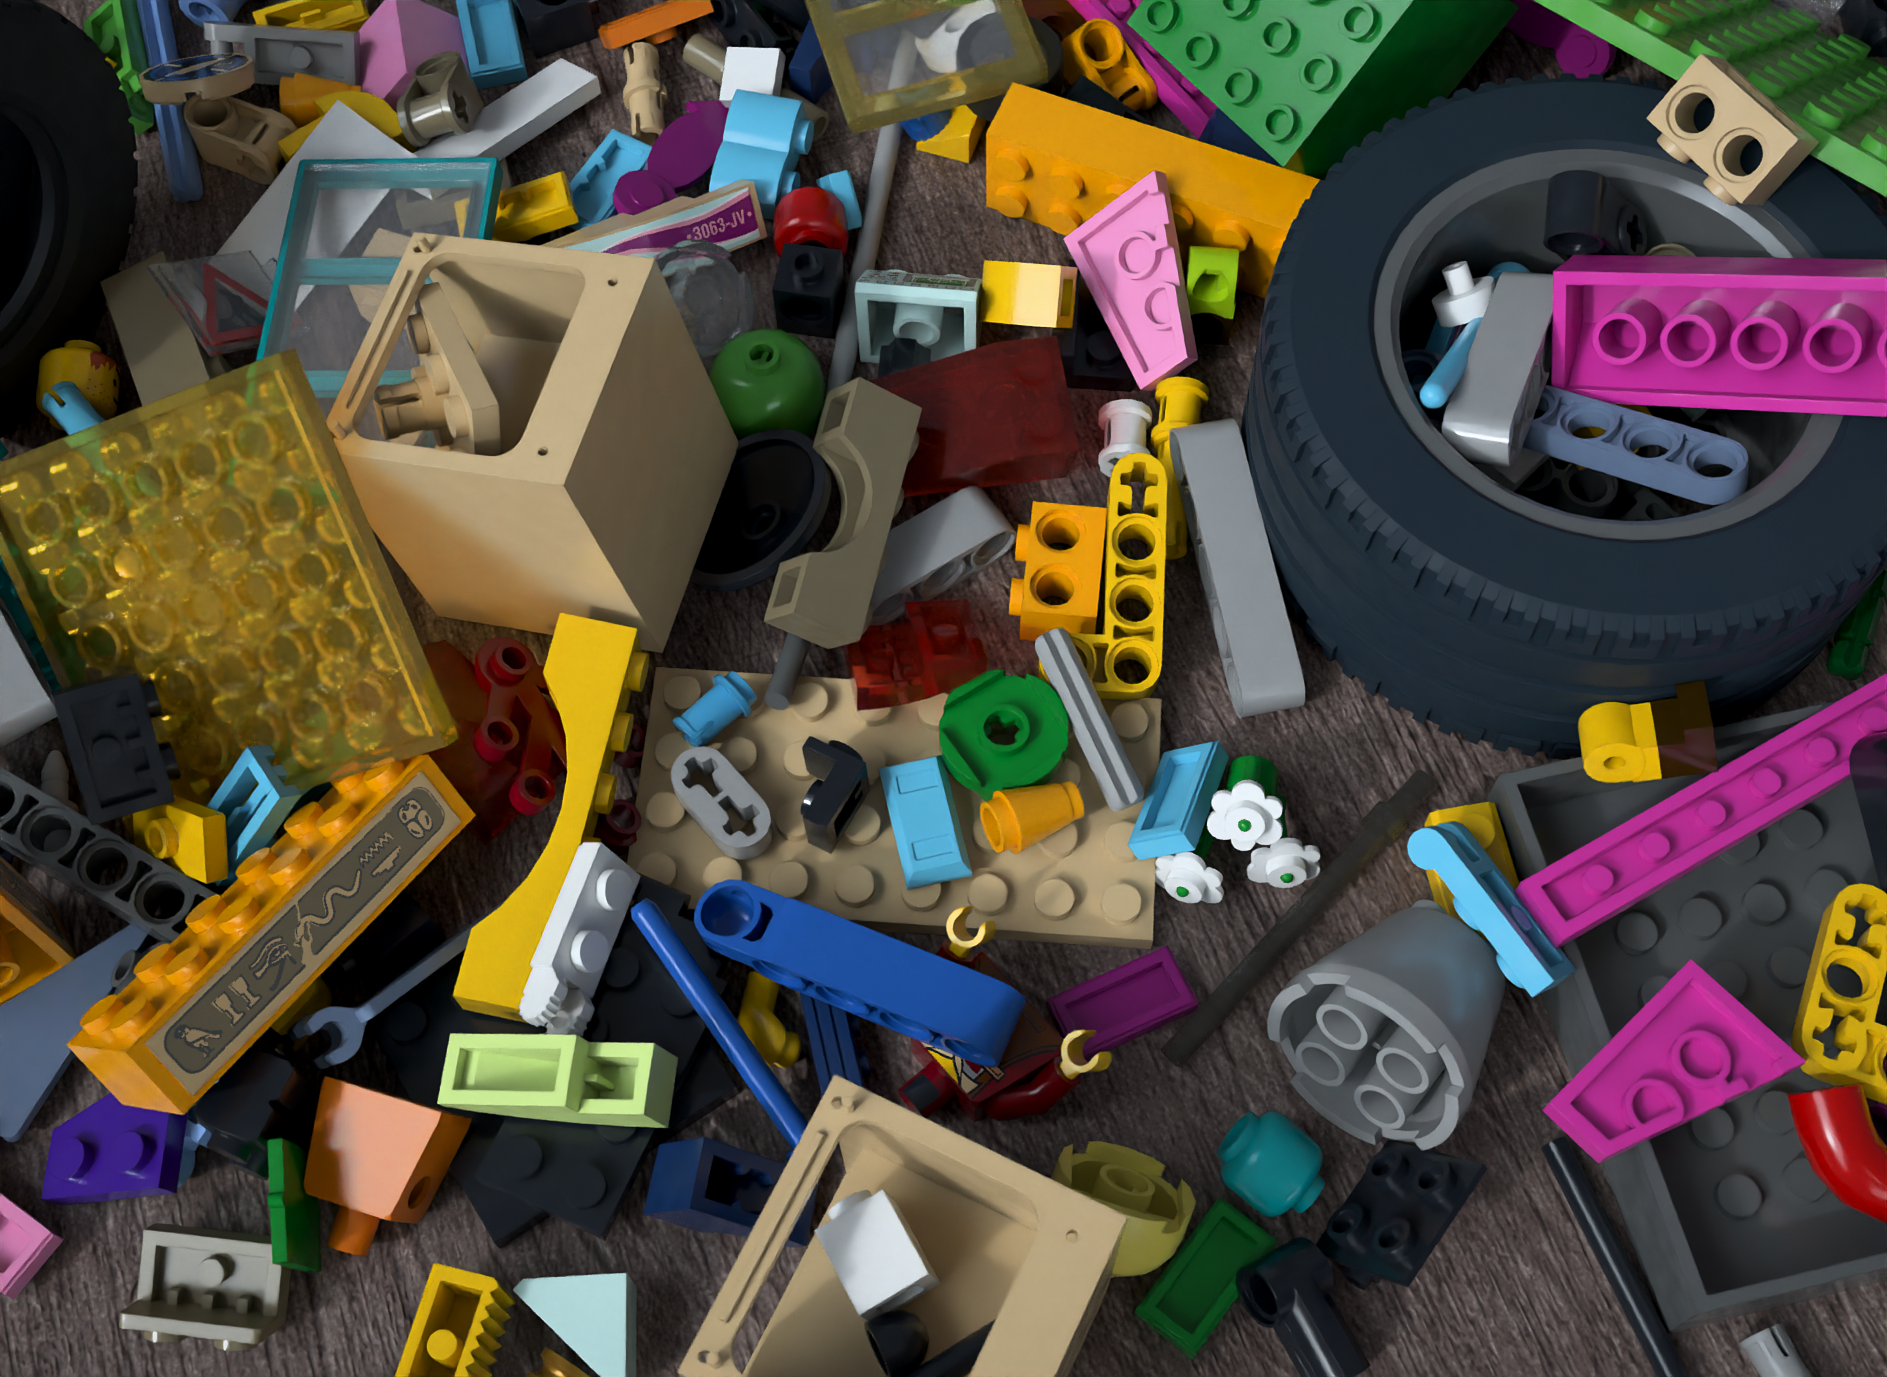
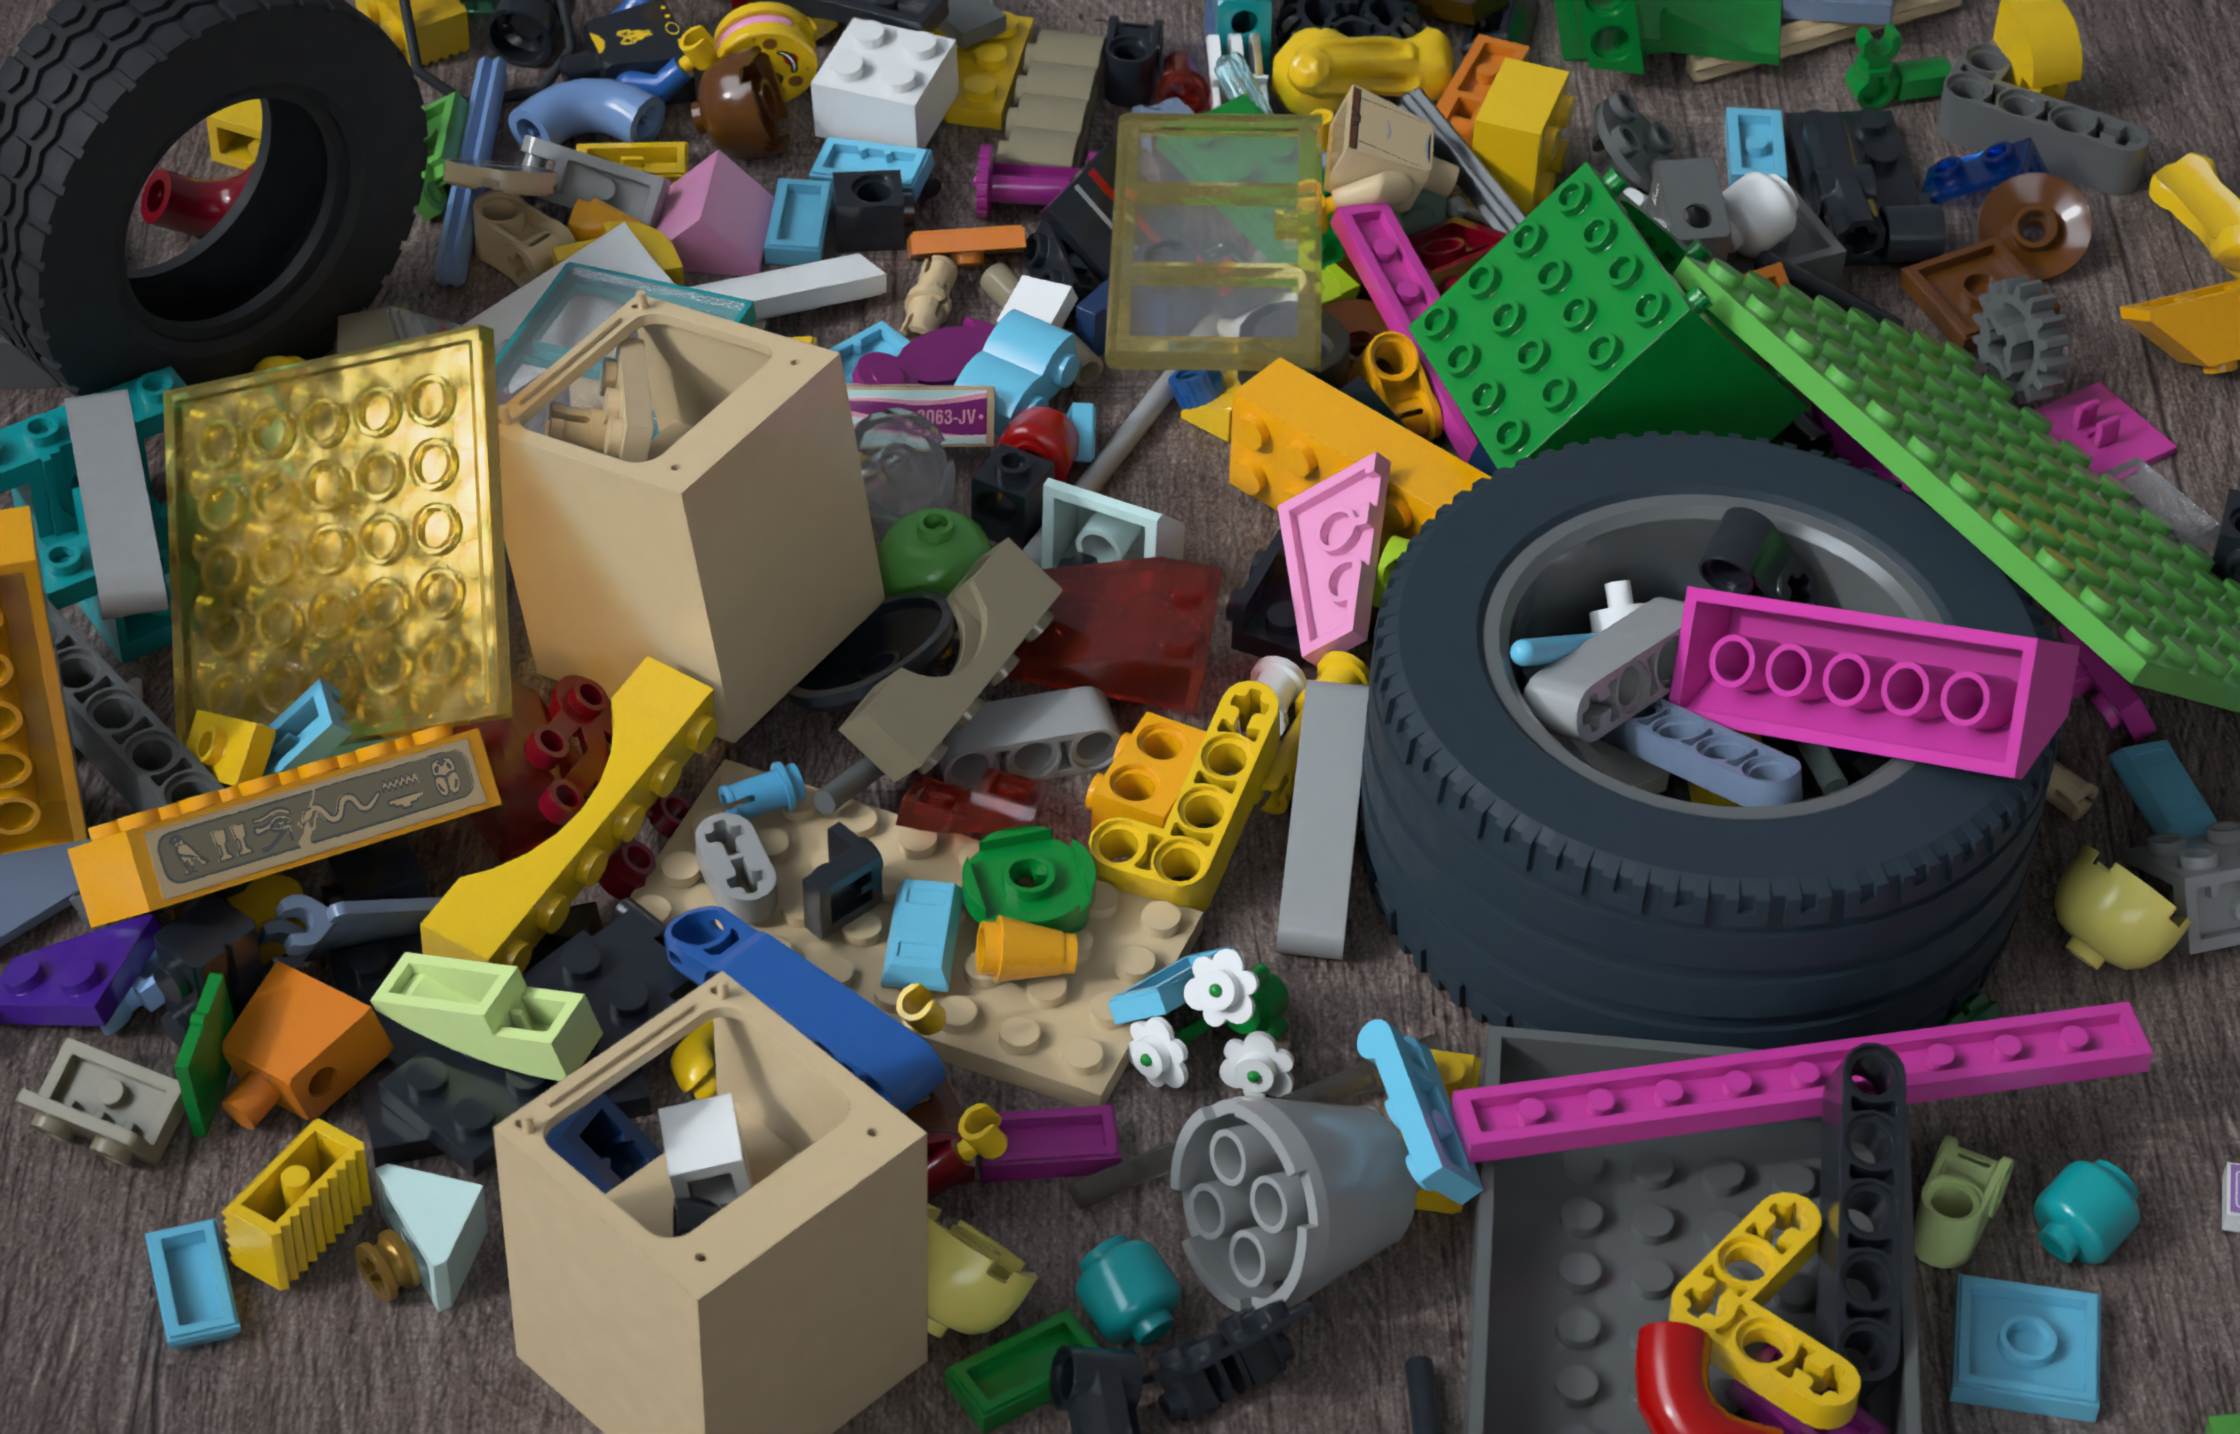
camera: 15 degrees right, 20 degrees down
black bracket [50,664,181,825] -> none
dark tan piece [397,51,484,147] -> none
white hinge [518,842,641,1036] -> none
blue bar [631,898,809,1162] -> none
yellow brick [979,260,1078,328] -> none
light grey axle [1035,628,1144,812] -> none
dark pink wing [1542,959,1806,1164] -> none
leg [1578,680,1718,783] -> none
tan brick [1646,53,1819,206] -> none

